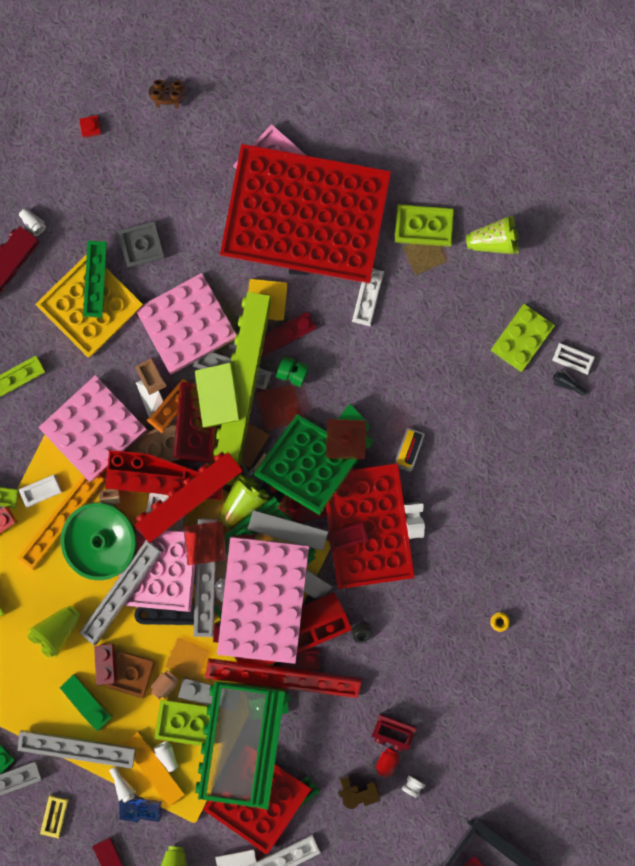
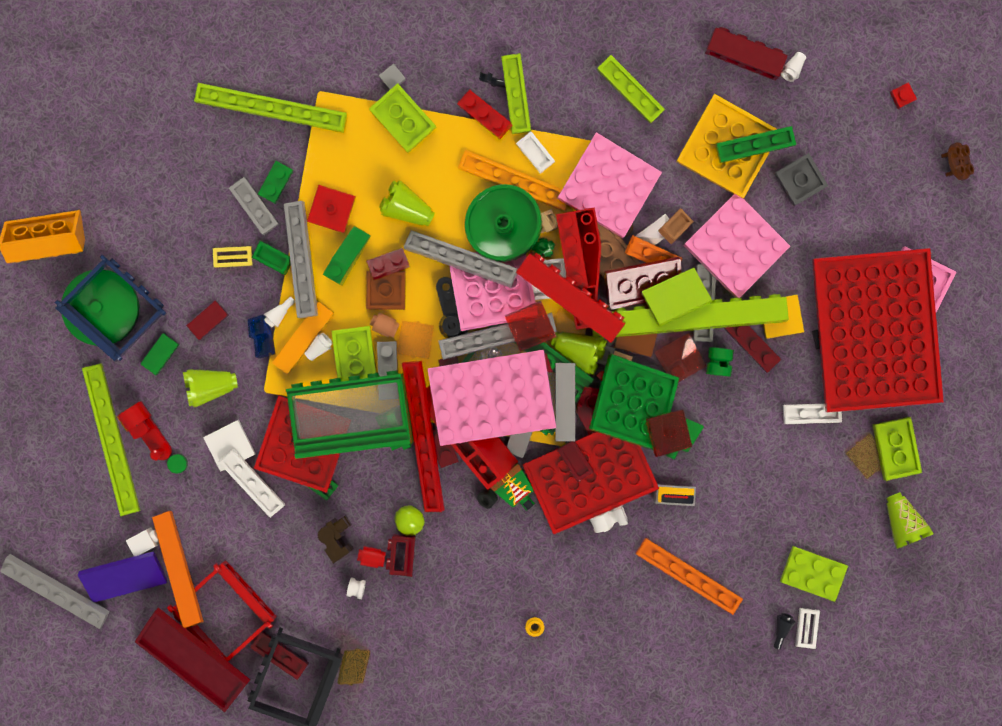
camera: 70 degrees right, 5 degrees up
none -> green tile [251,241,291,275]
none -> red plate [307,185,356,234]
none -> clear yellow piece [337,648,370,686]
none -> lime hair [394,505,425,536]
none -> black cone [439,313,464,338]
none -> torso [491,463,535,511]
none -> green plant [532,238,555,257]
none -> orange tile [635,538,743,615]

